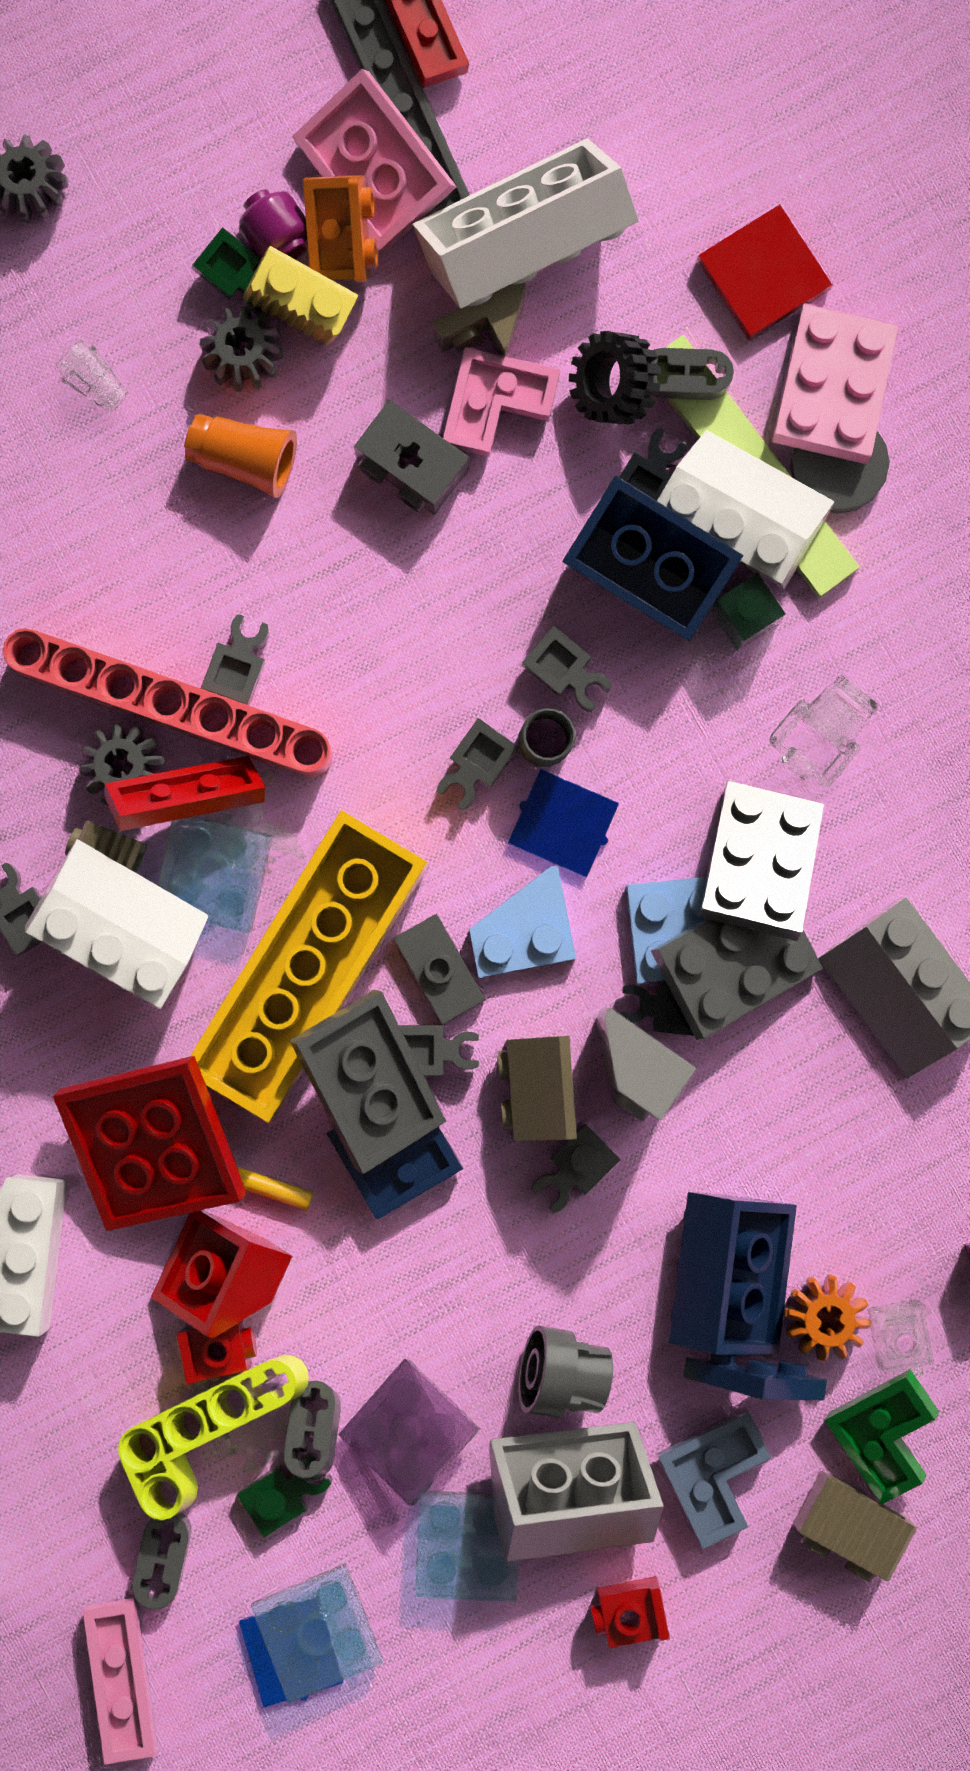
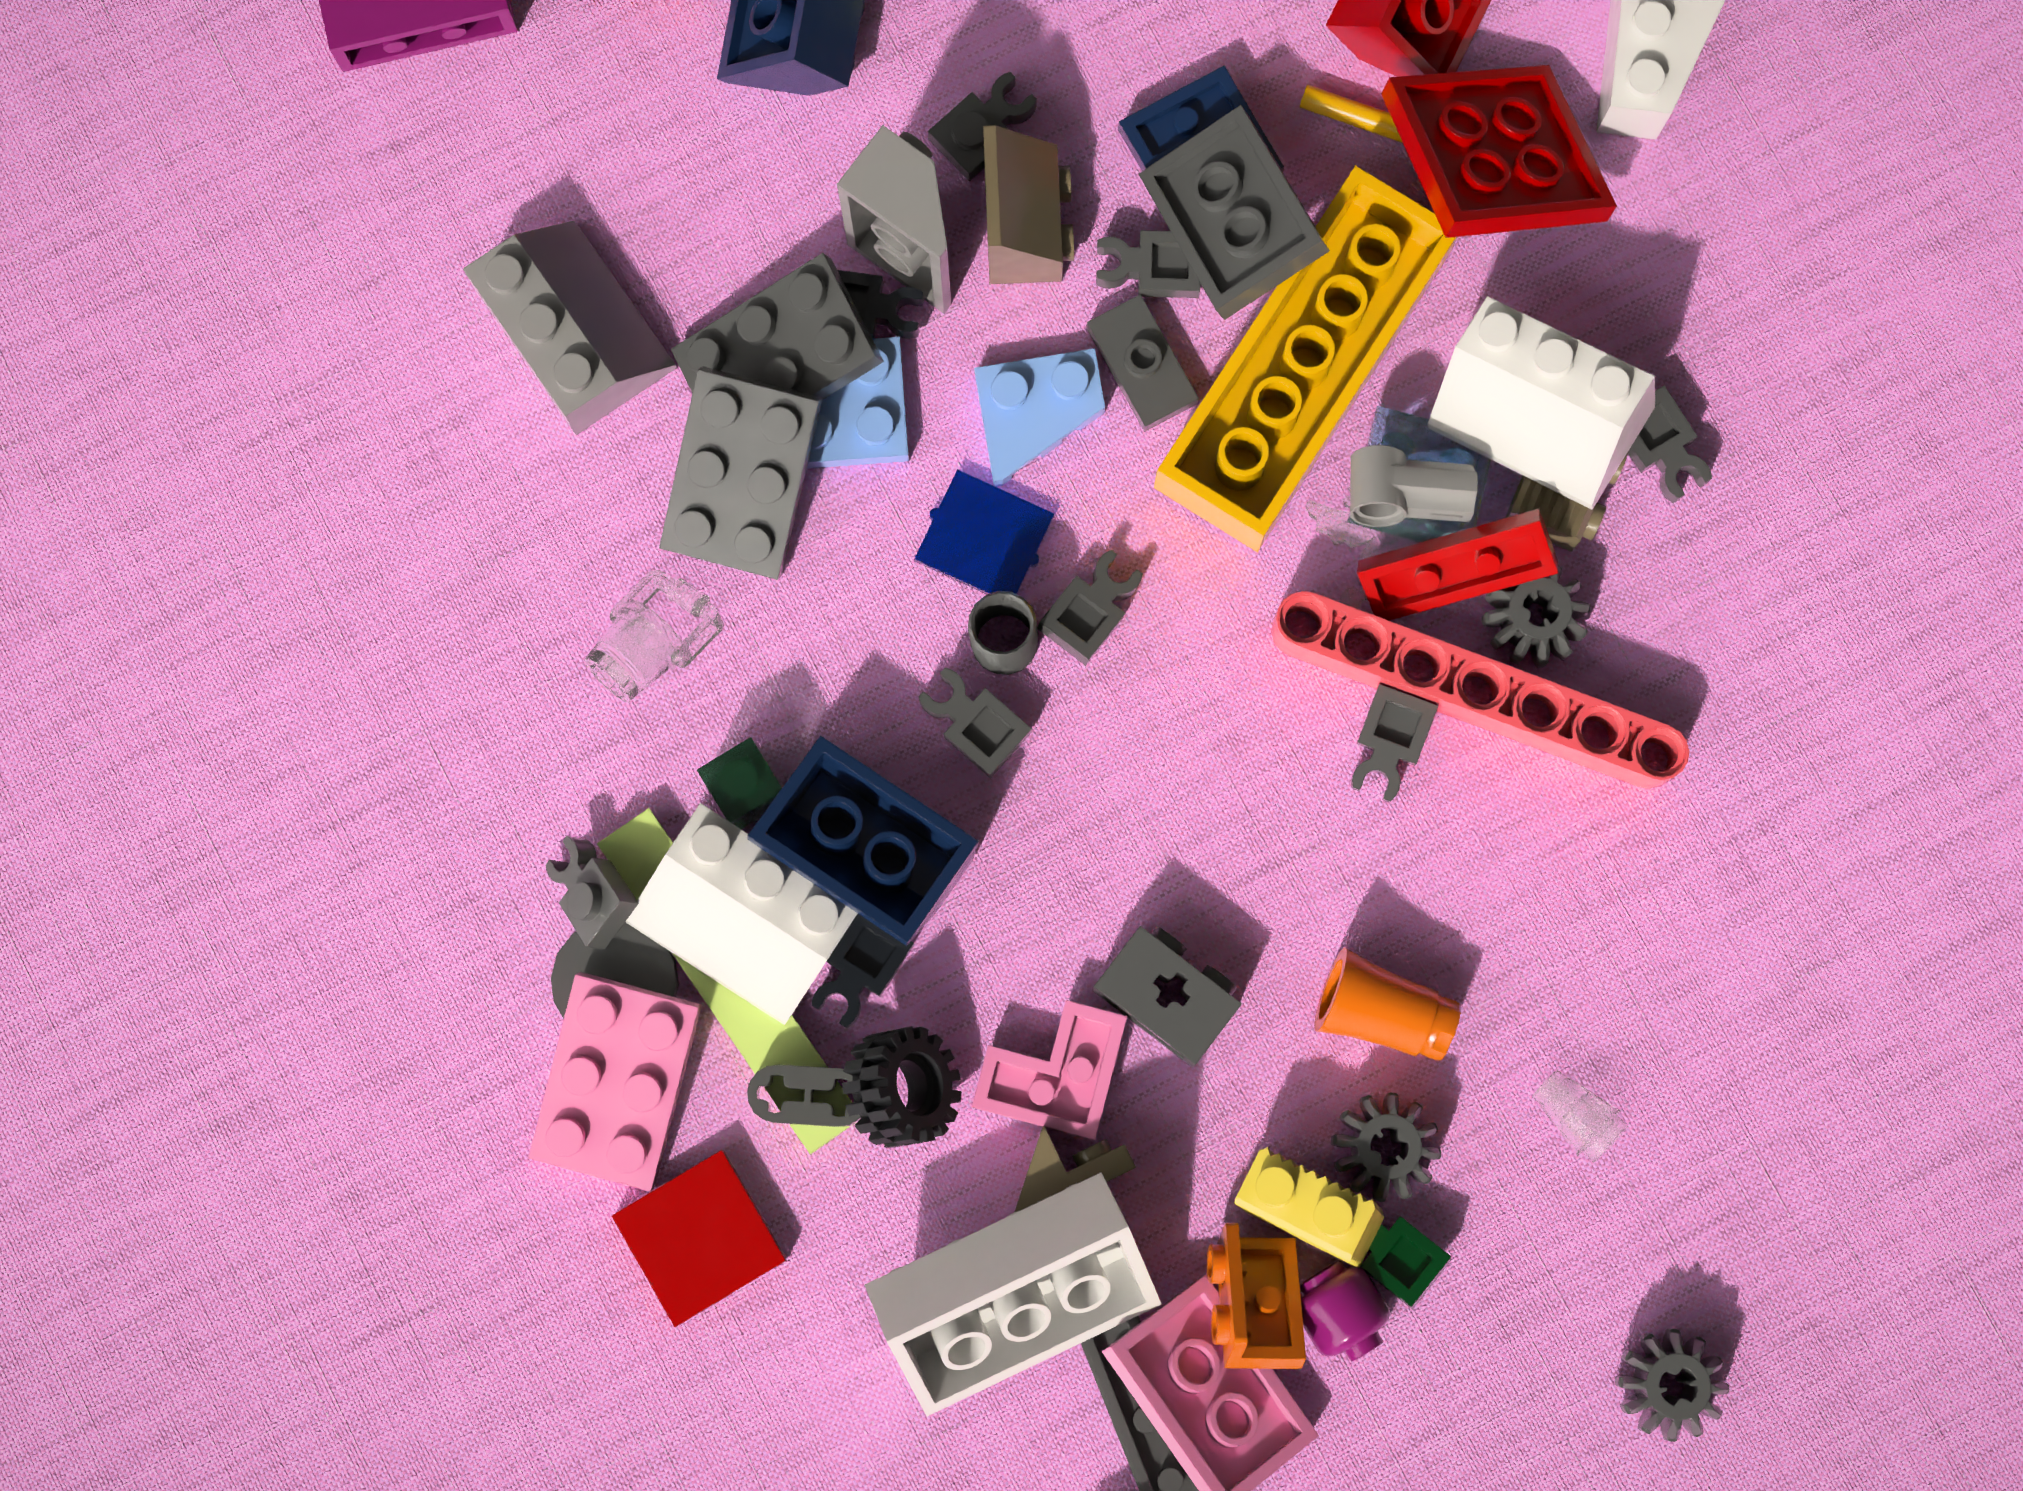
camera: 175 degrees left, 5 degrees down
none -> dark grey plate [546,836,639,949]
none -> light grey piece [1350,445,1478,527]

